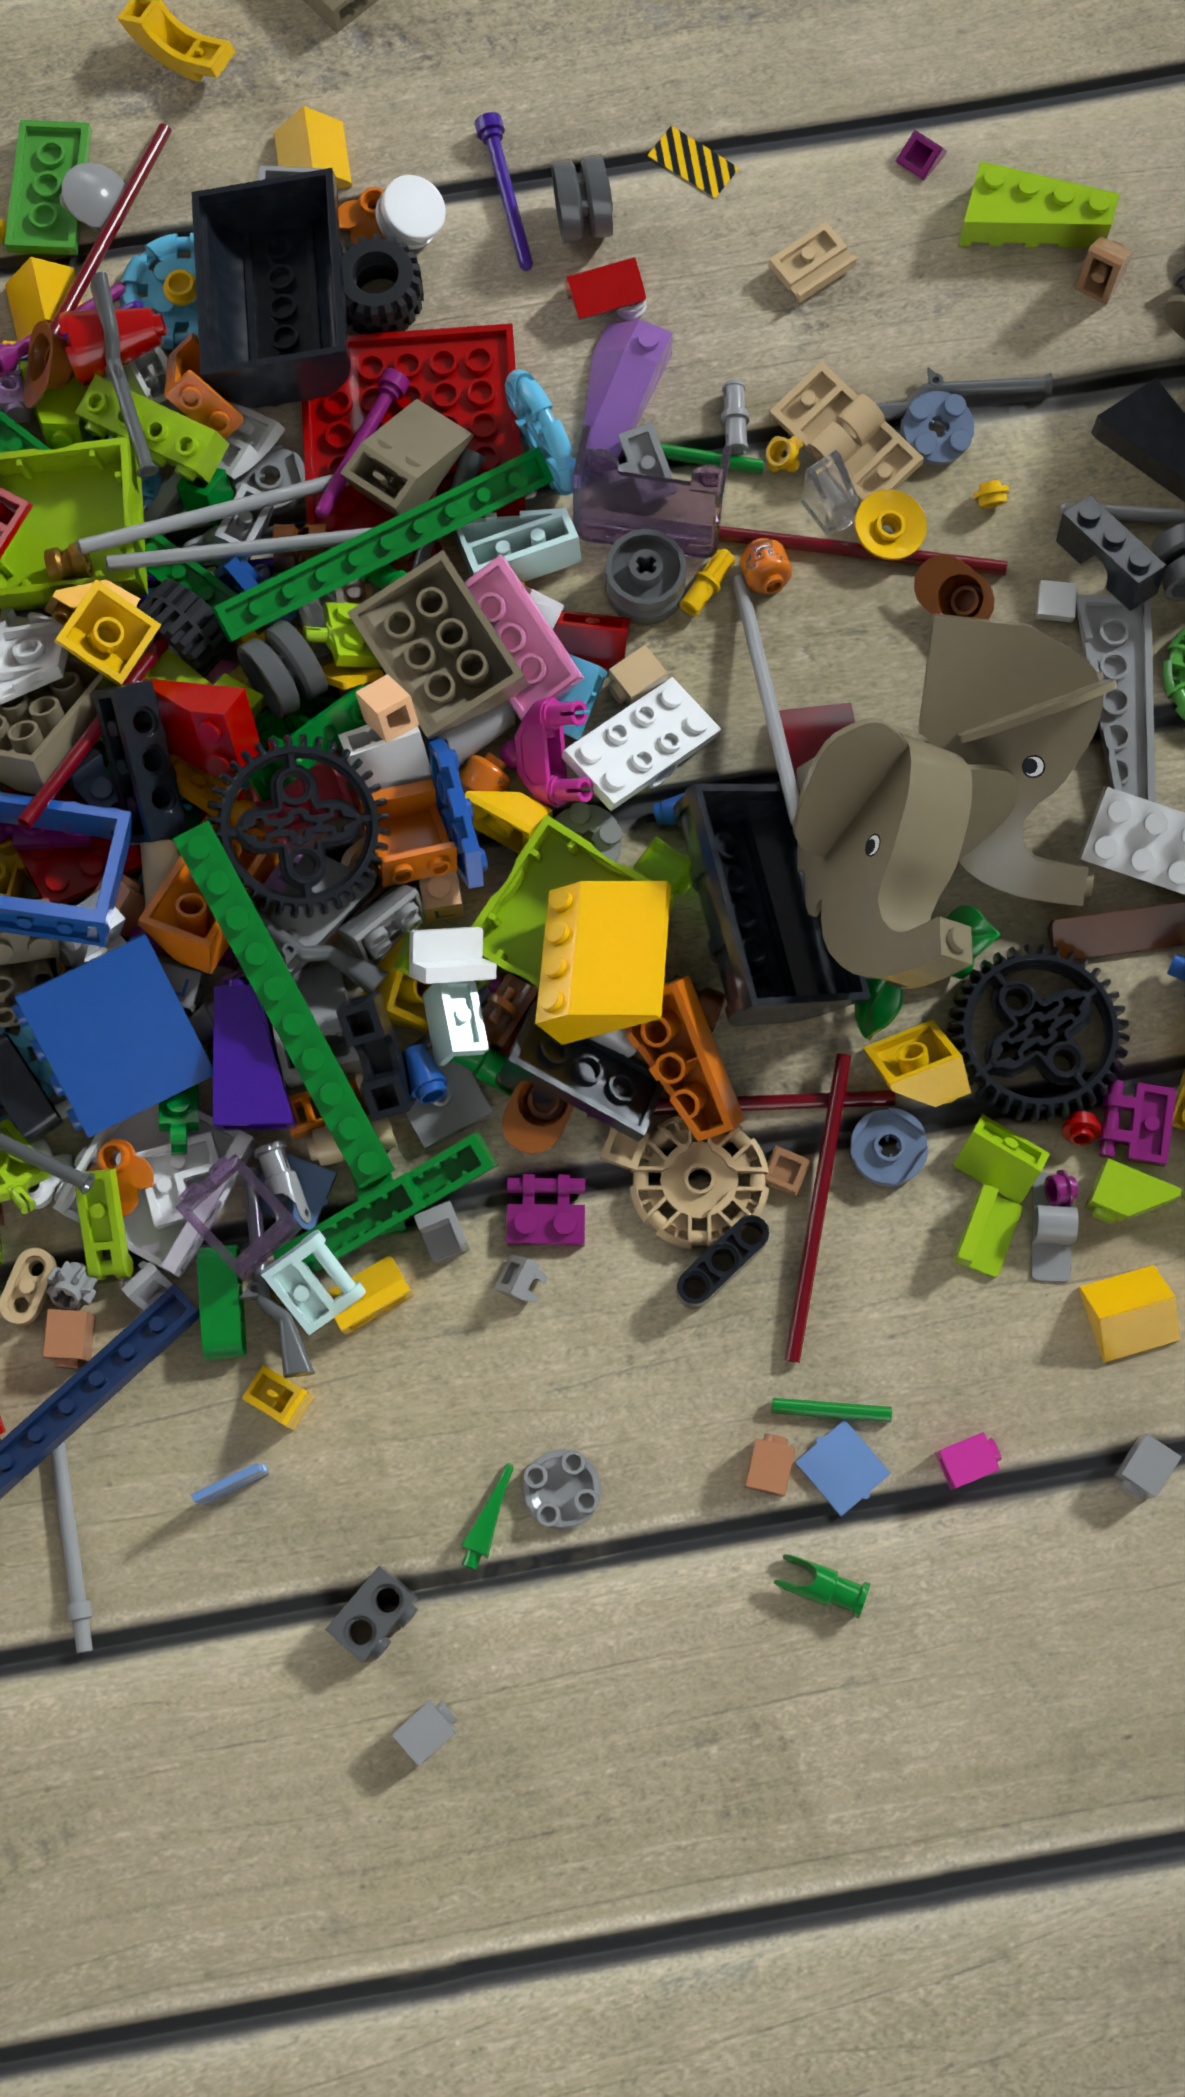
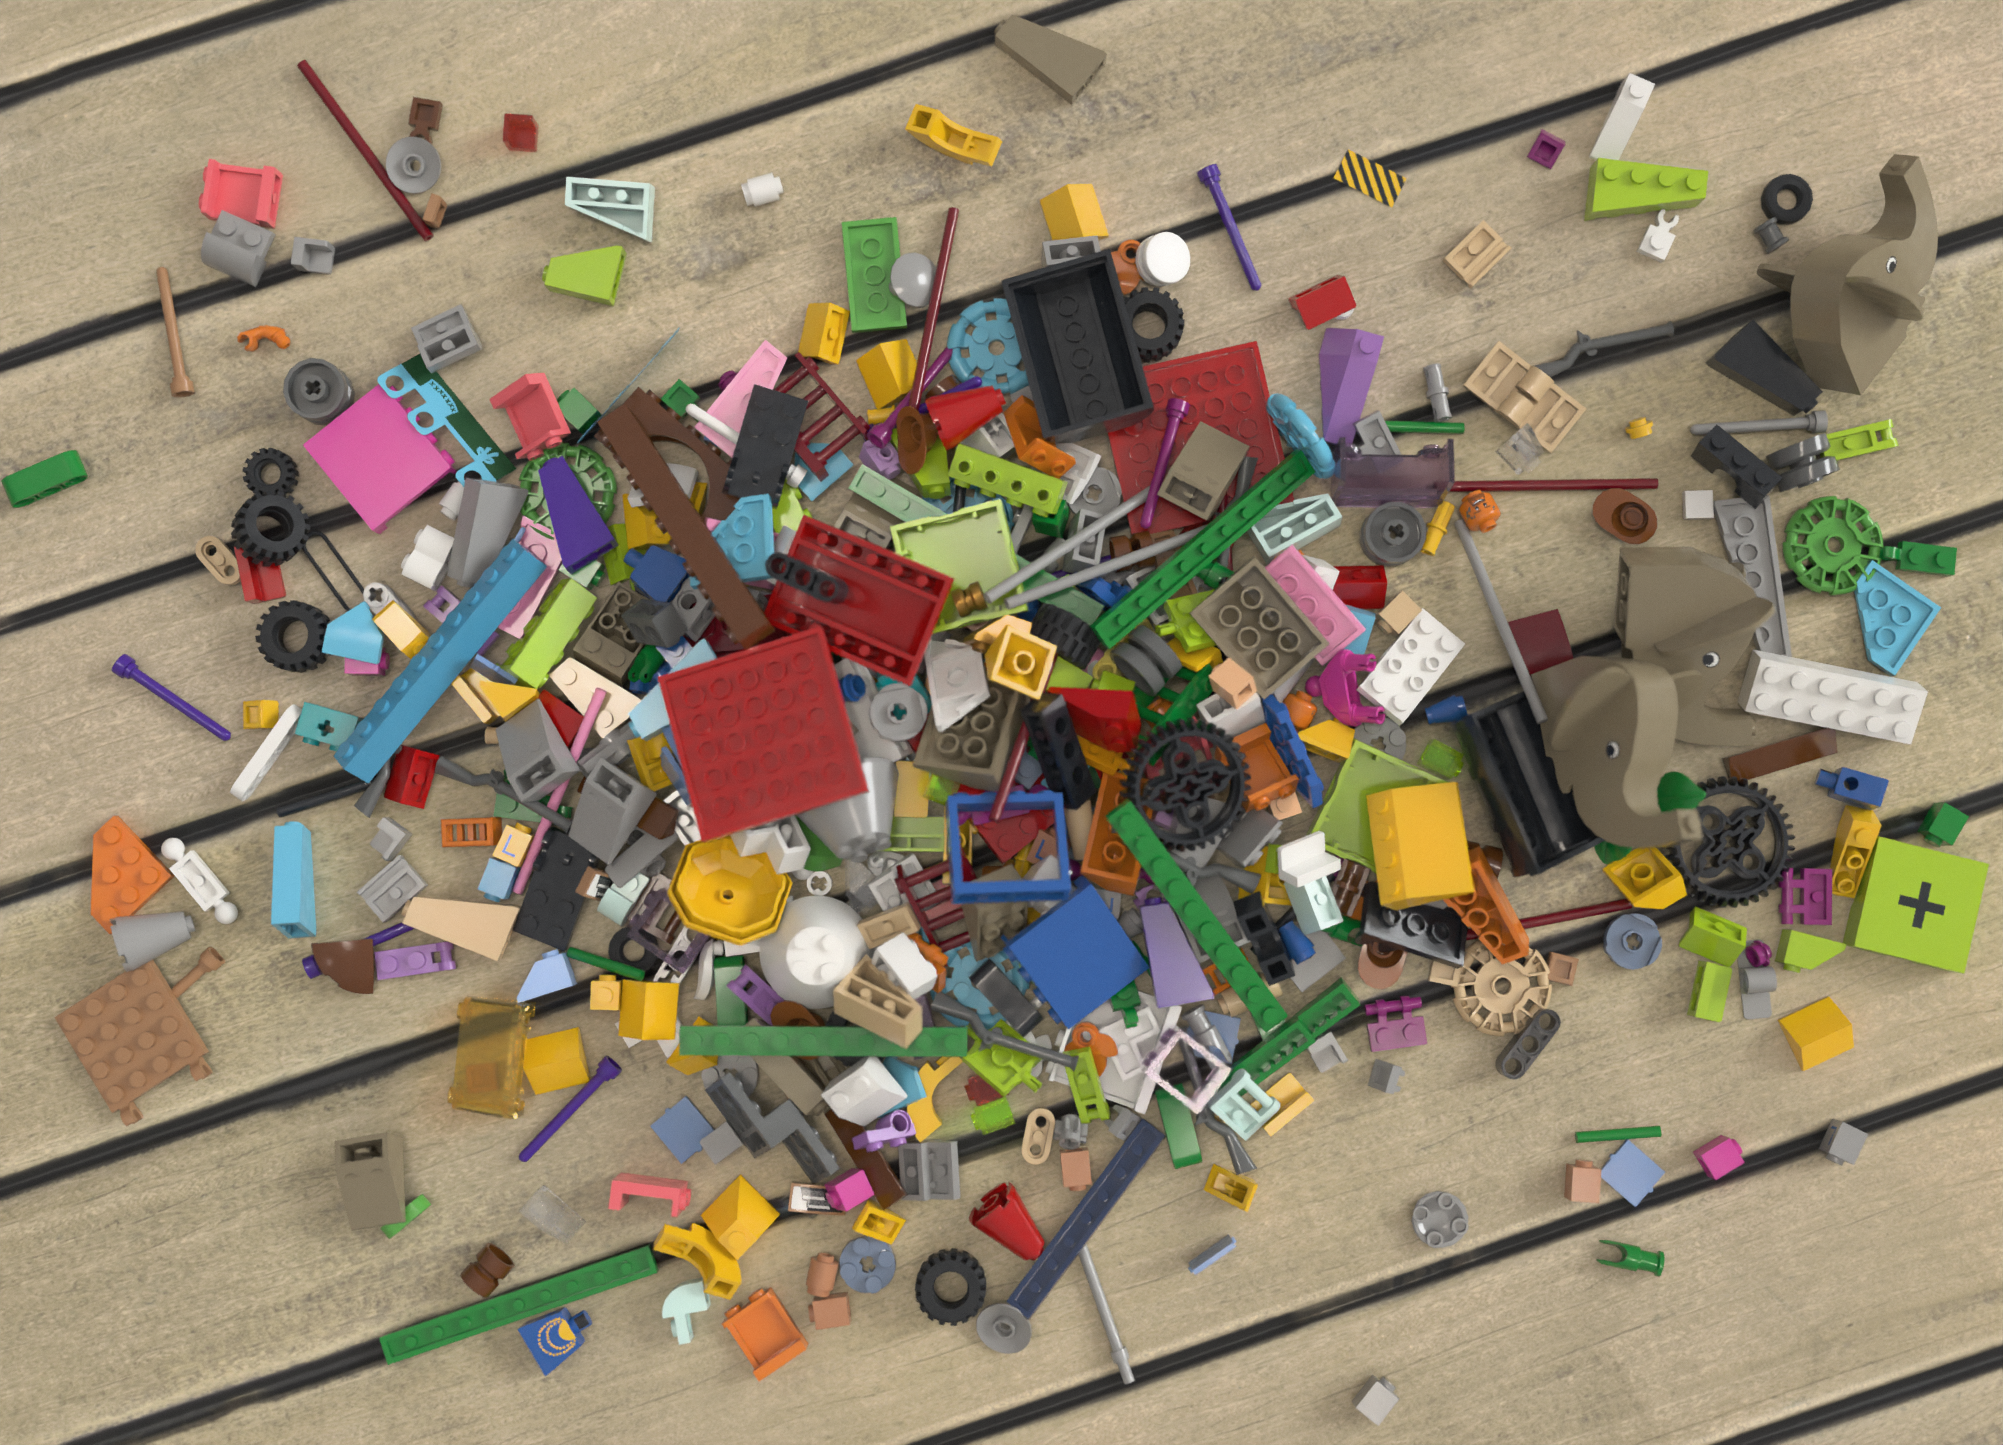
camera: 15 degrees left, 10 degrees up
dark grey piece [90,272,159,478] -> none
yellow plate [163,269,197,306] -> none
dark grey brick [325,1566,419,1662] -> none
green piece [461,1463,514,1571] -> none
dark grey wheel [551,154,613,244] -> none
yellow plate [766,436,803,473] -> none
dark red piece [785,1053,852,1363] -> none
yellow dish [854,489,927,560] -> none
sand blue plate [900,391,974,466] -> none
red plate [1062,1111,1101,1146] -> none
medium nougat slope [1075,237,1133,305] -> none
none -> white slope [1589,73,1655,160]
none -> white plate [1636,209,1679,263]

